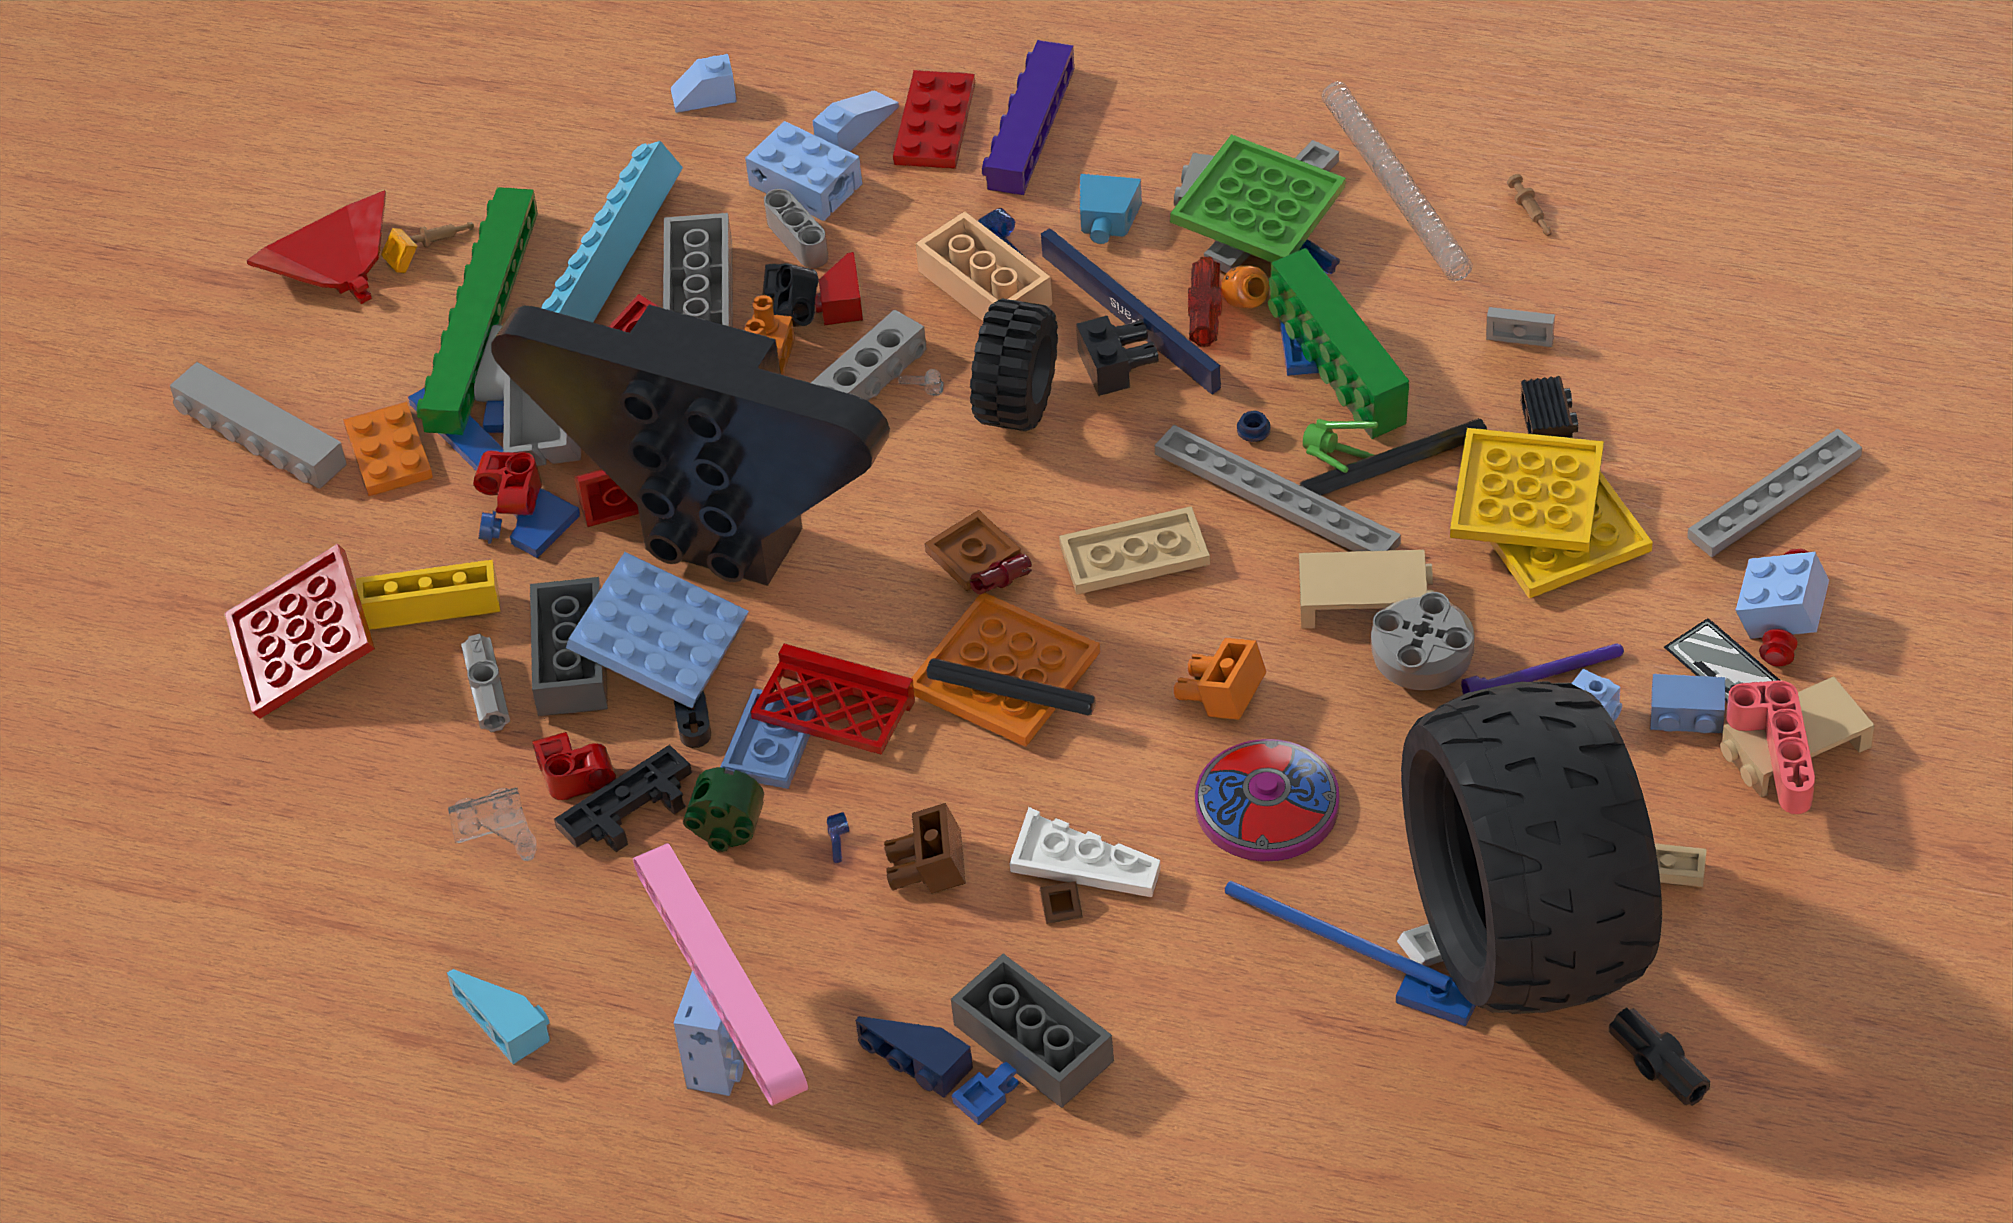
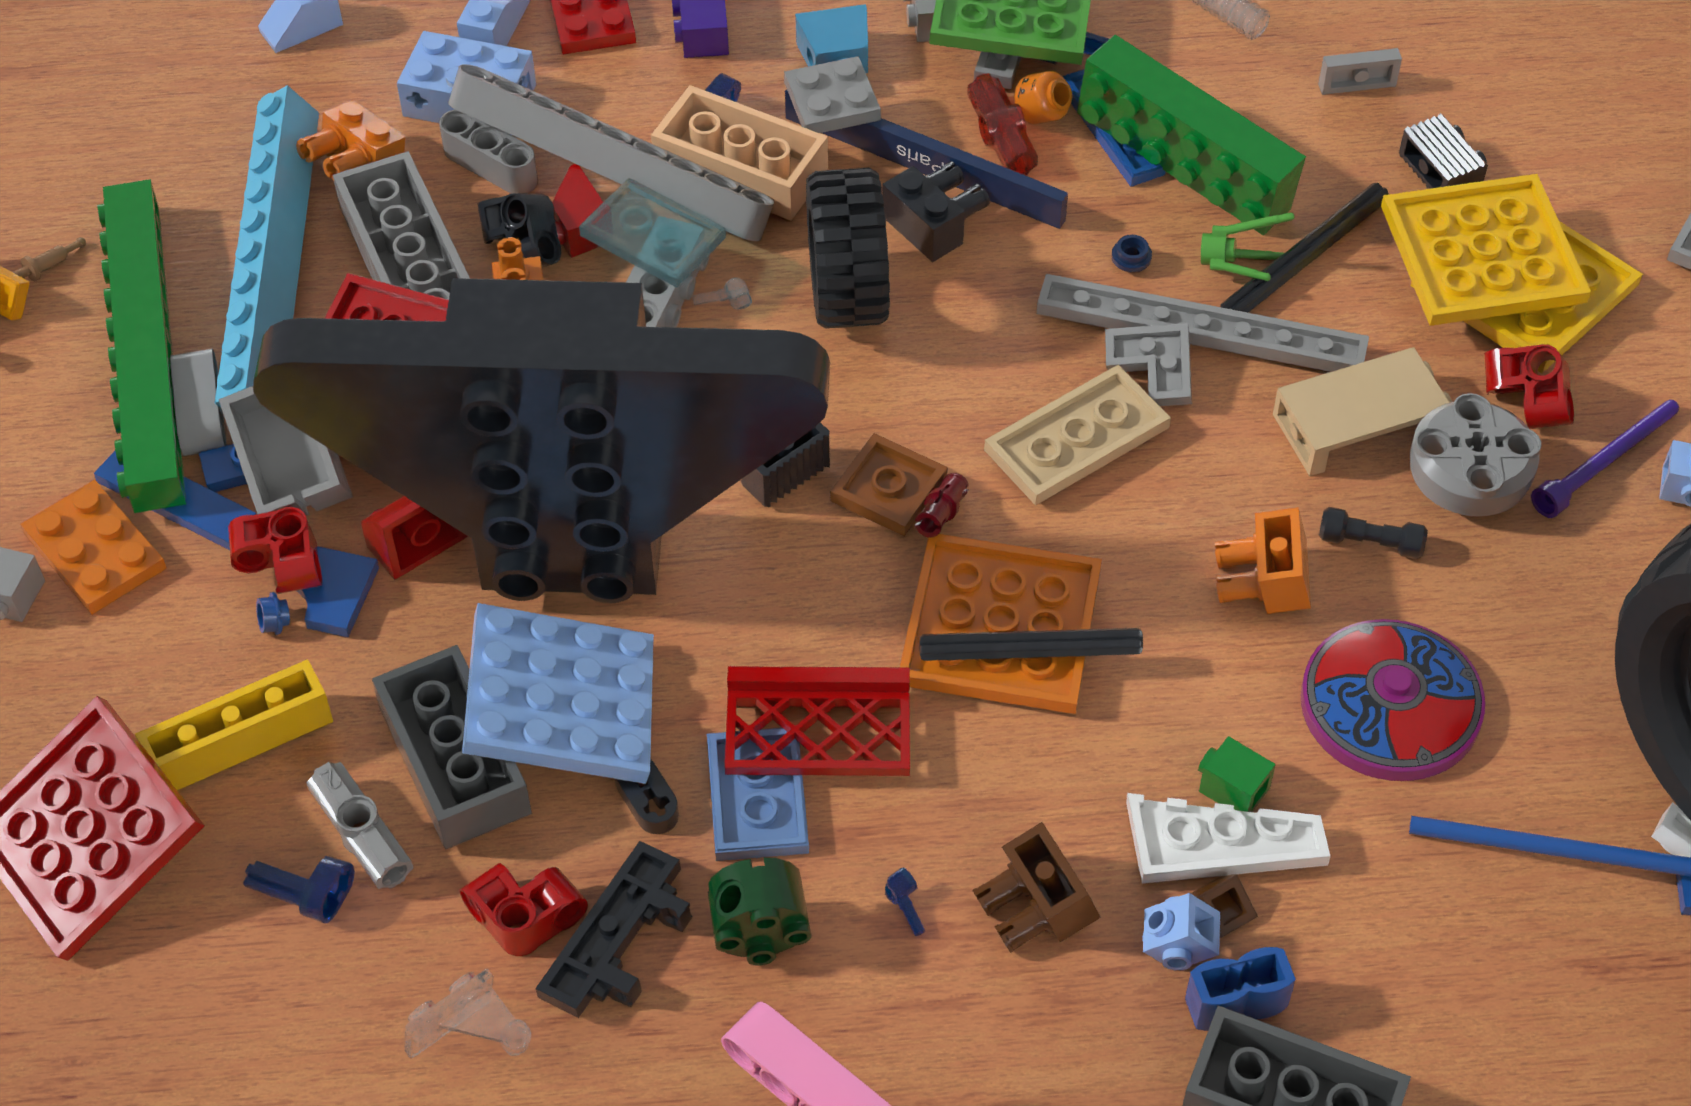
camera: 25 degrees left, 5 degrees up
none -> clear blue piece [243,856,355,923]
none -> orange brick [296,100,406,181]
none -> light grey beam [448,64,774,241]
none -> clear light blue tile [579,178,726,288]
none -> black brick [740,422,830,507]
none -> light grey plate [784,56,881,133]
none -> light grey plate [1105,323,1192,406]
none -> light blue brick [1143,893,1220,971]
none -> blue brick [1185,947,1296,1031]
none -> green brick [1198,736,1276,812]
none -> black piece [1319,507,1428,559]
none -> red piece [1484,344,1574,429]

